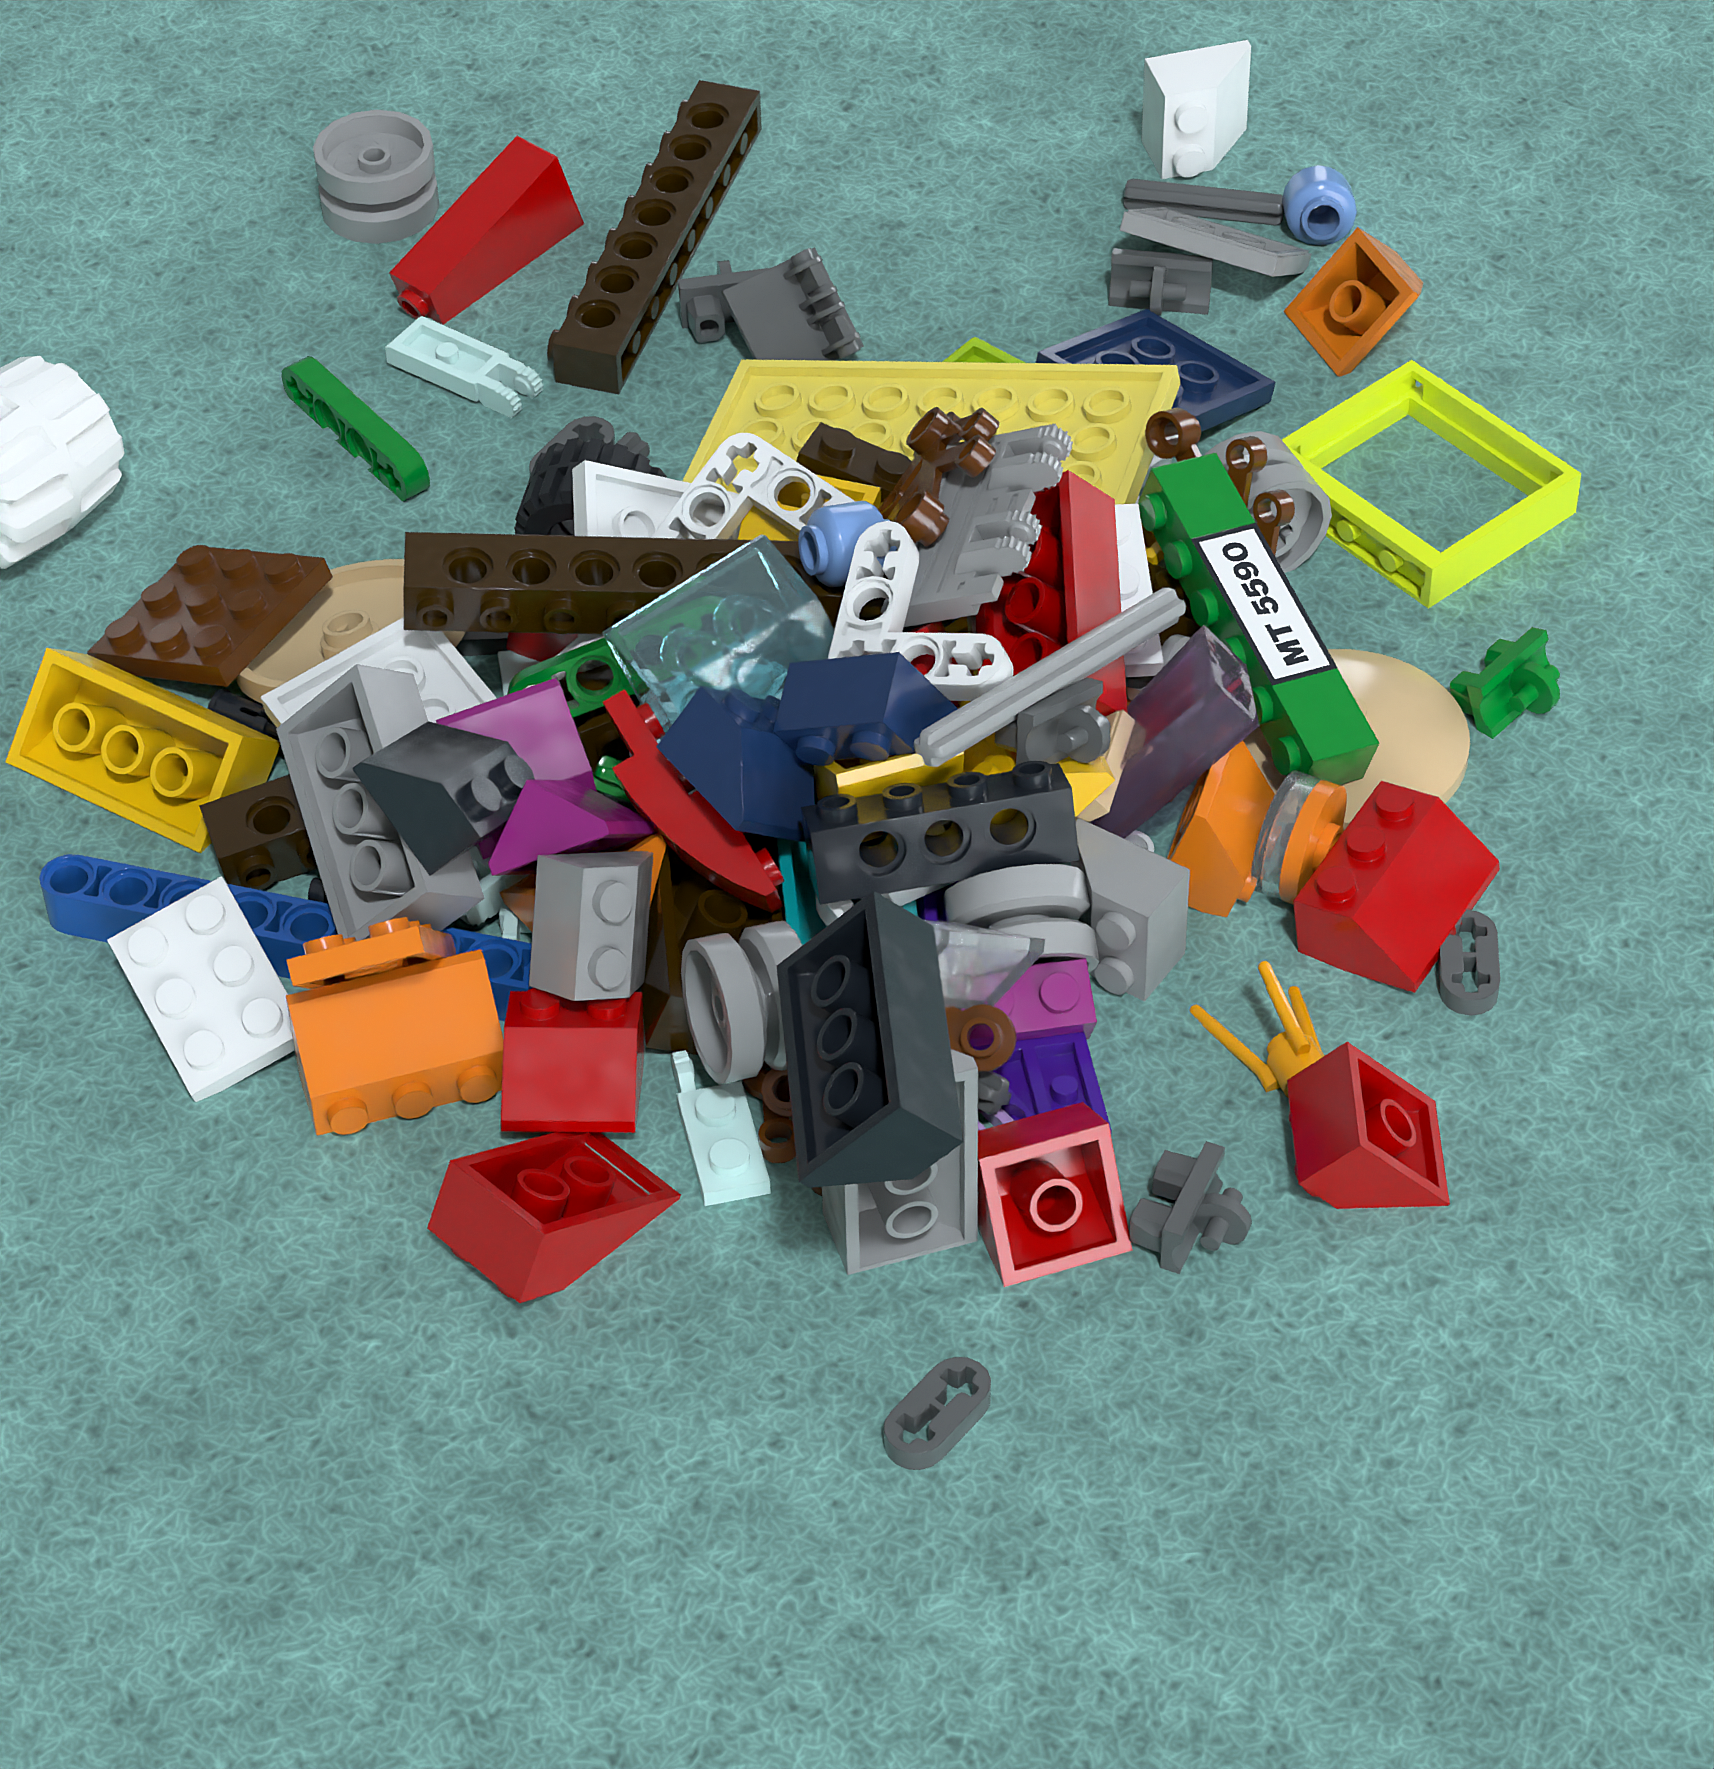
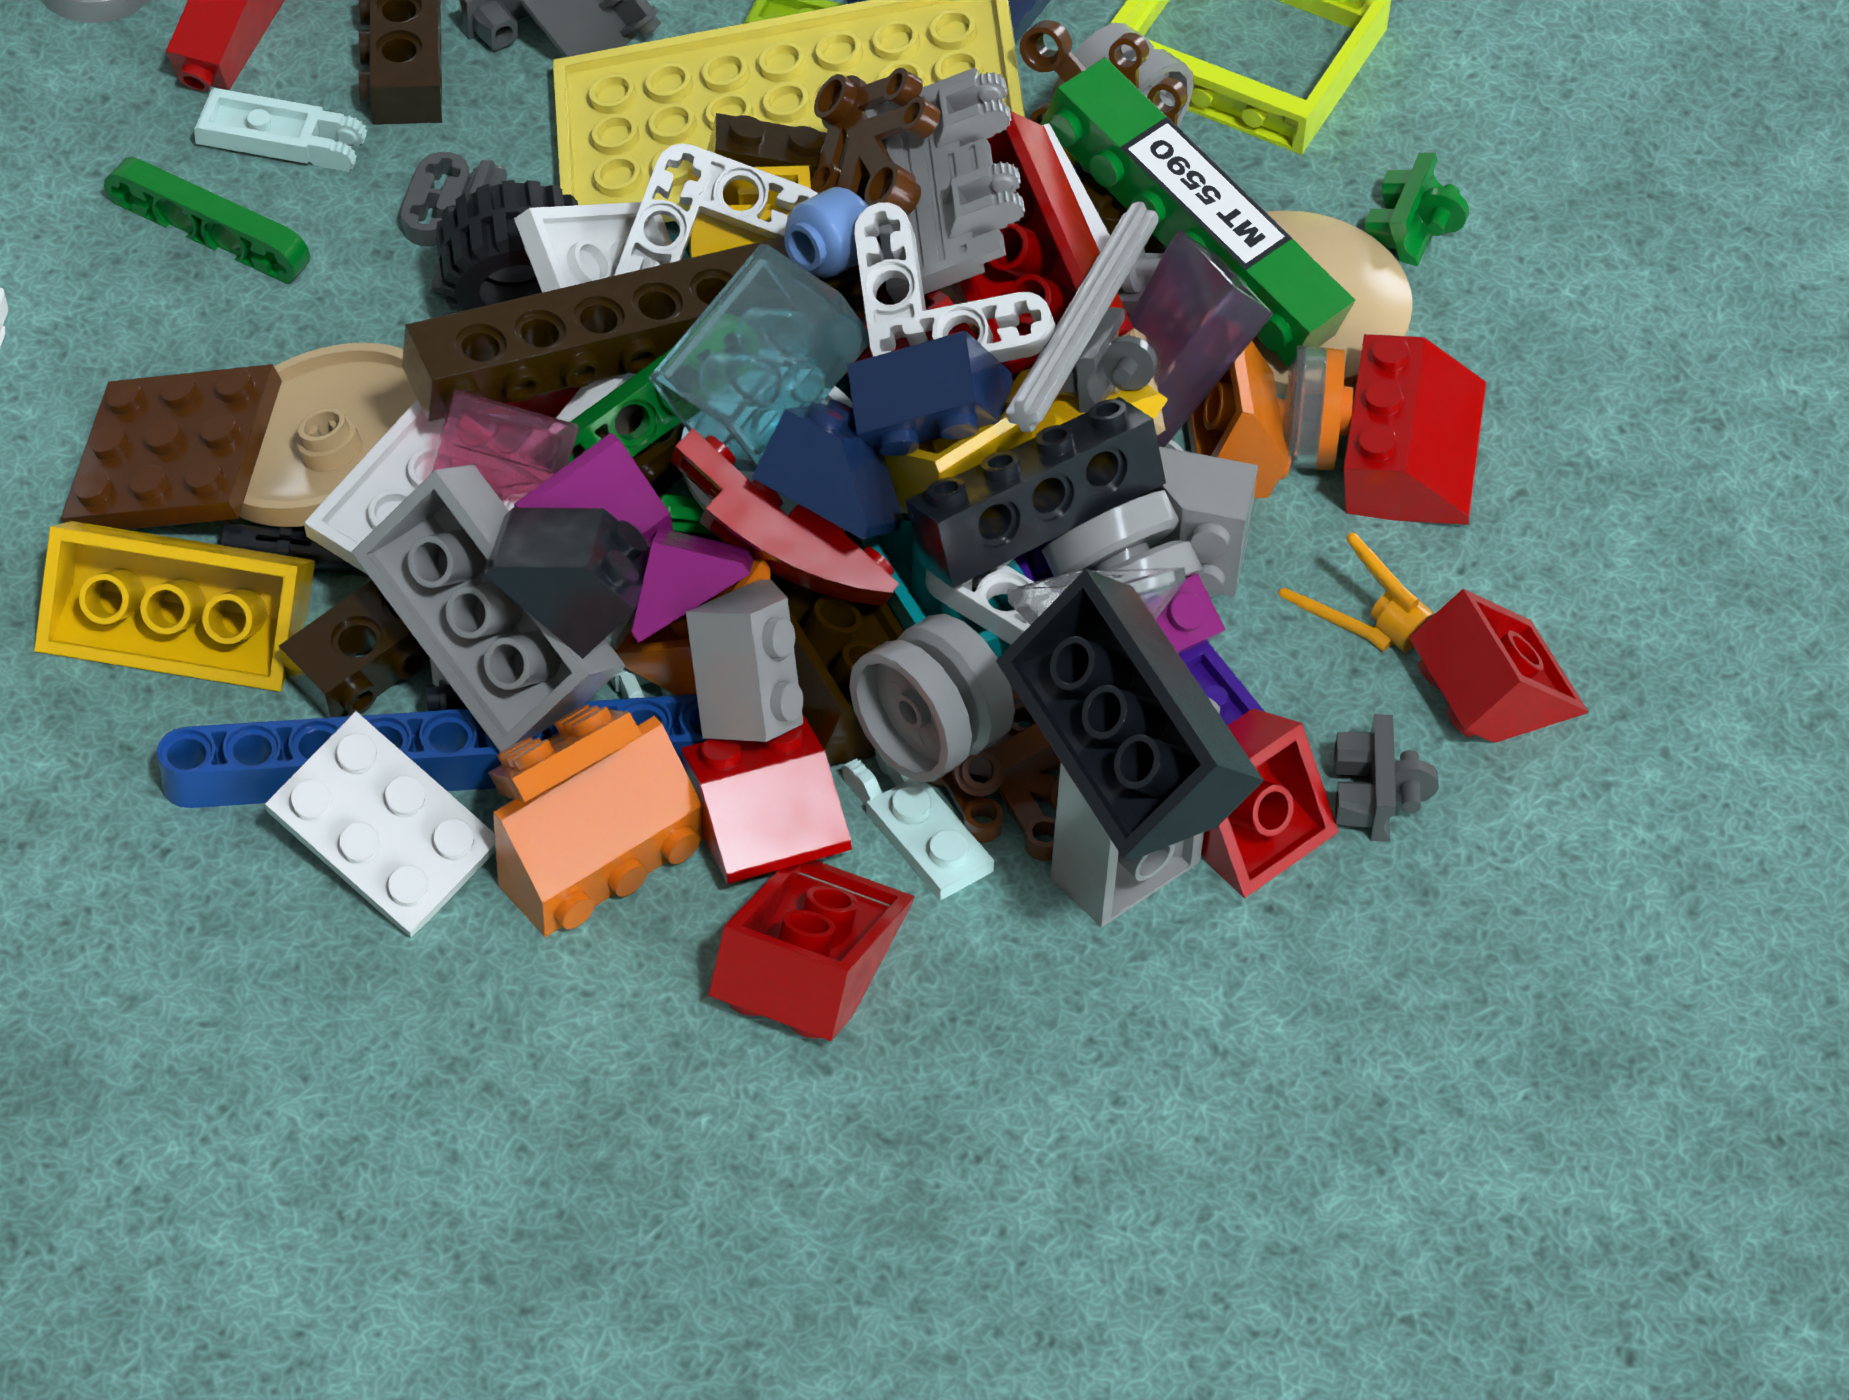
camera: 25 degrees left, 5 degrees up
dark grey beam [884,1357,991,1470] -> none
dark grey beam [1438,910,1500,1016] -> none
none -> clear pink wing [428,389,579,500]

